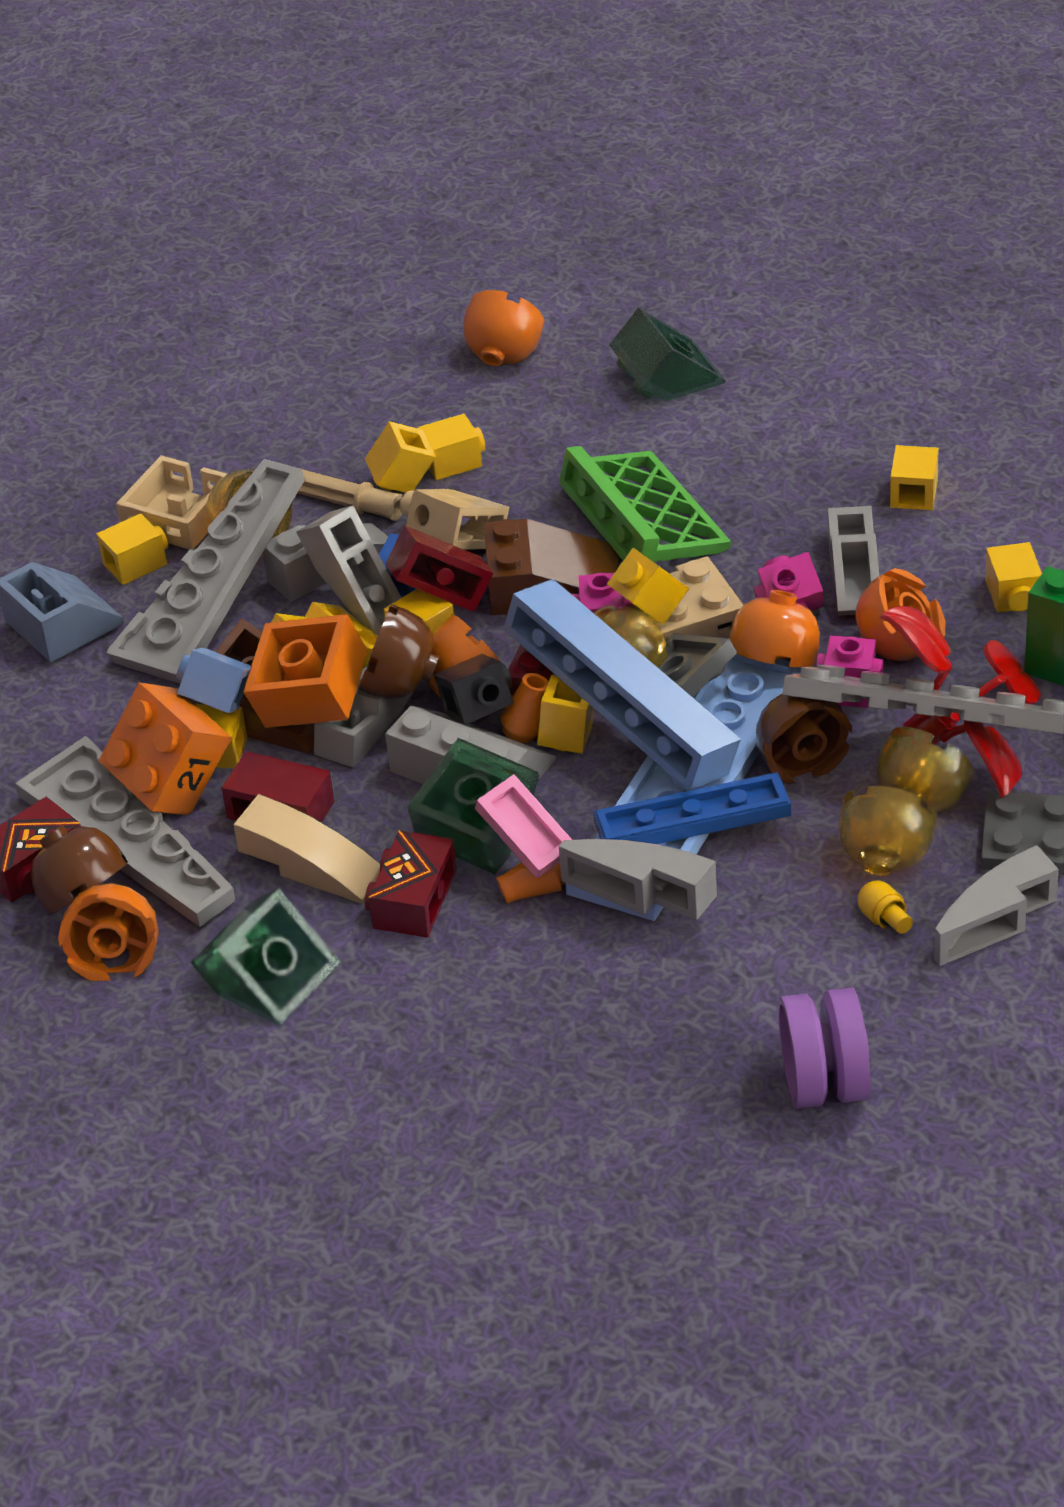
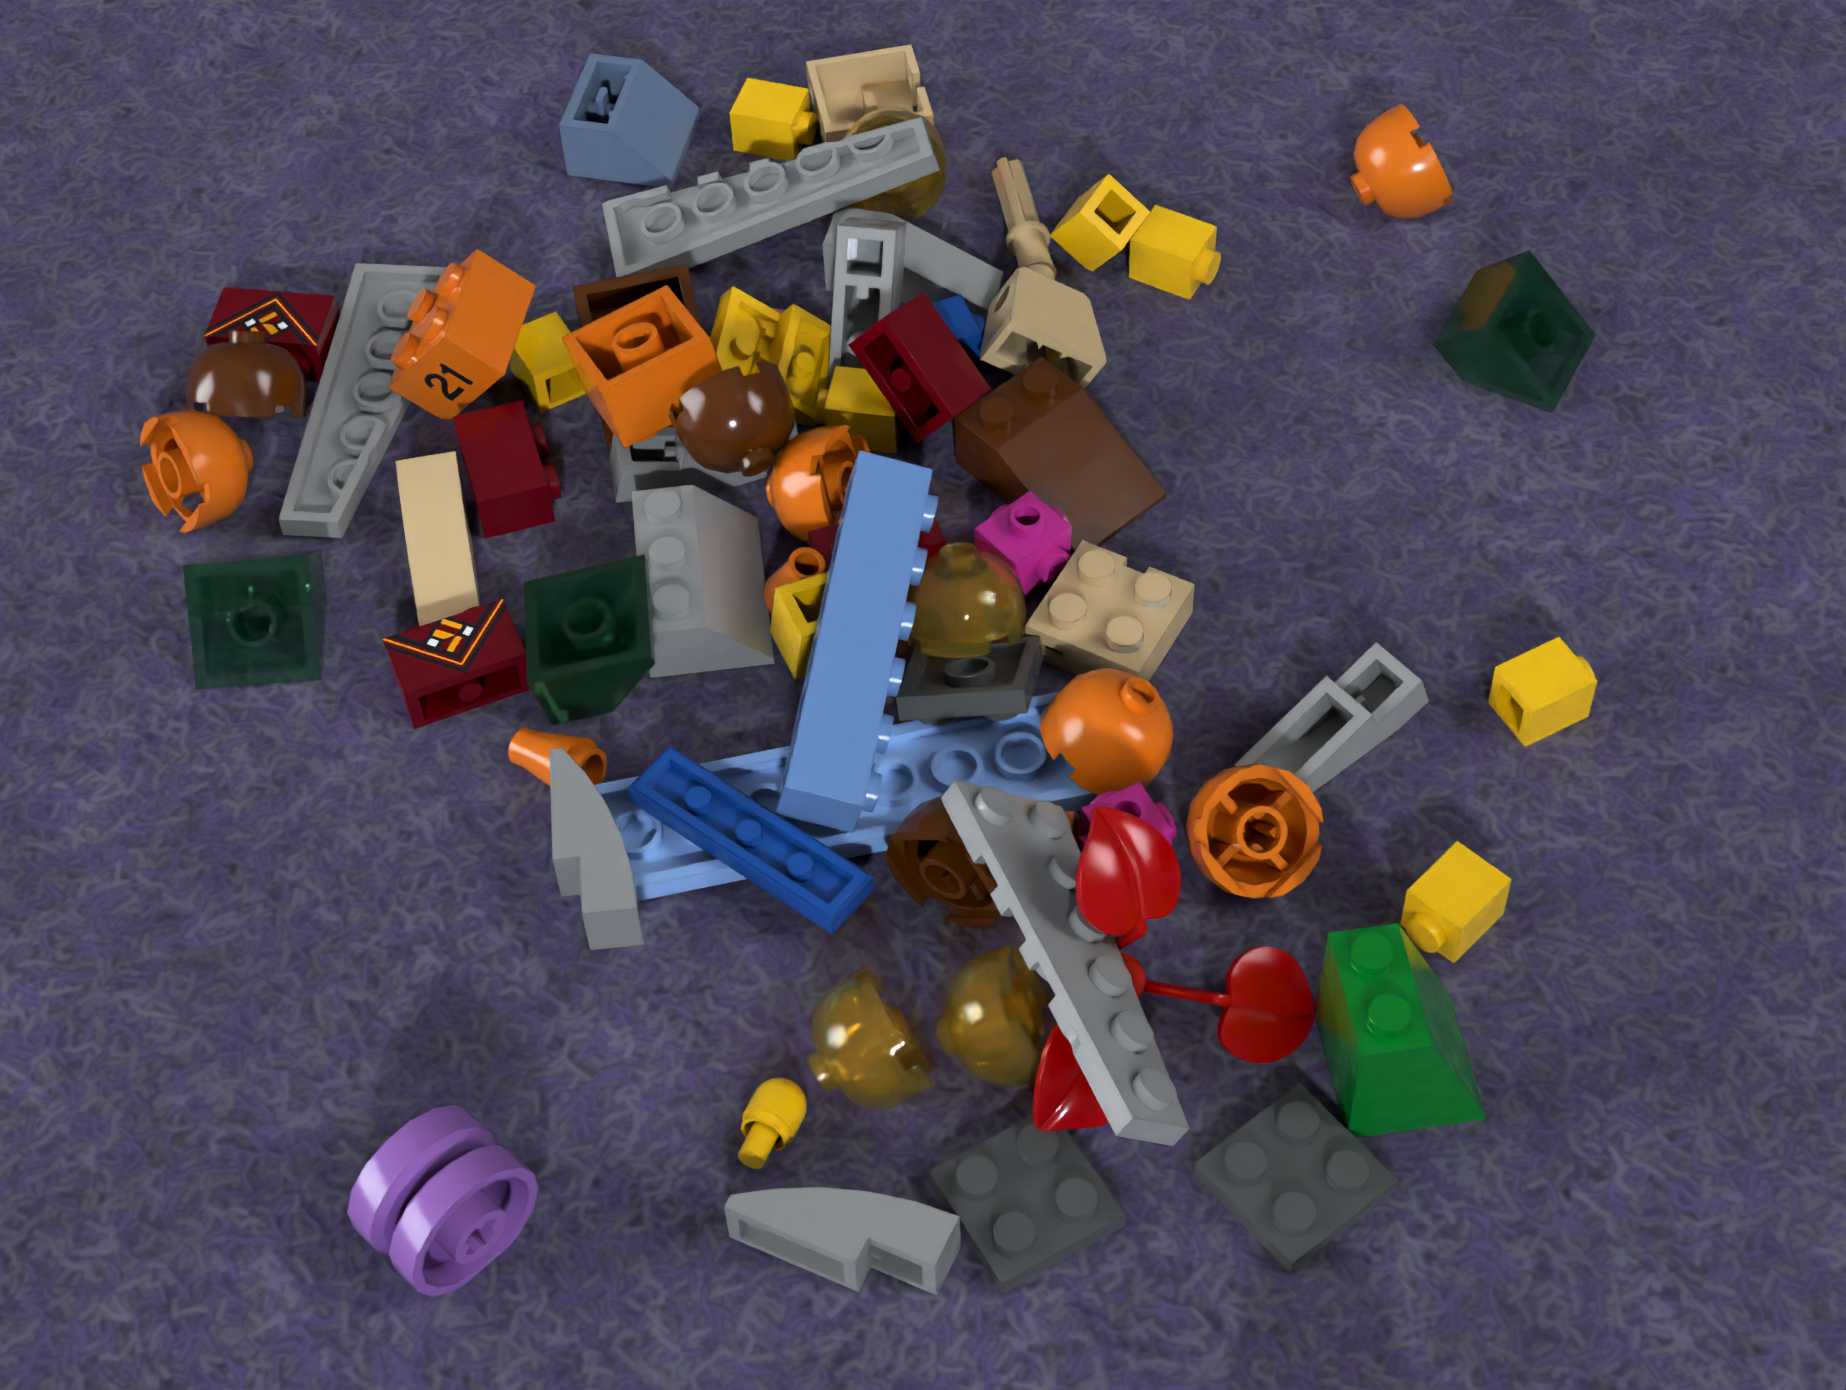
camera: 50 degrees right, 10 degrees up
medium blue brick [176,647,251,713] -> none
black brick [434,654,514,725] -> none
bright pink tile [475,775,572,879] -> none
bright green fence [559,446,731,562] -> none
yellow brick [607,548,690,625] -> none
dark pink brick [753,552,824,611] -> none

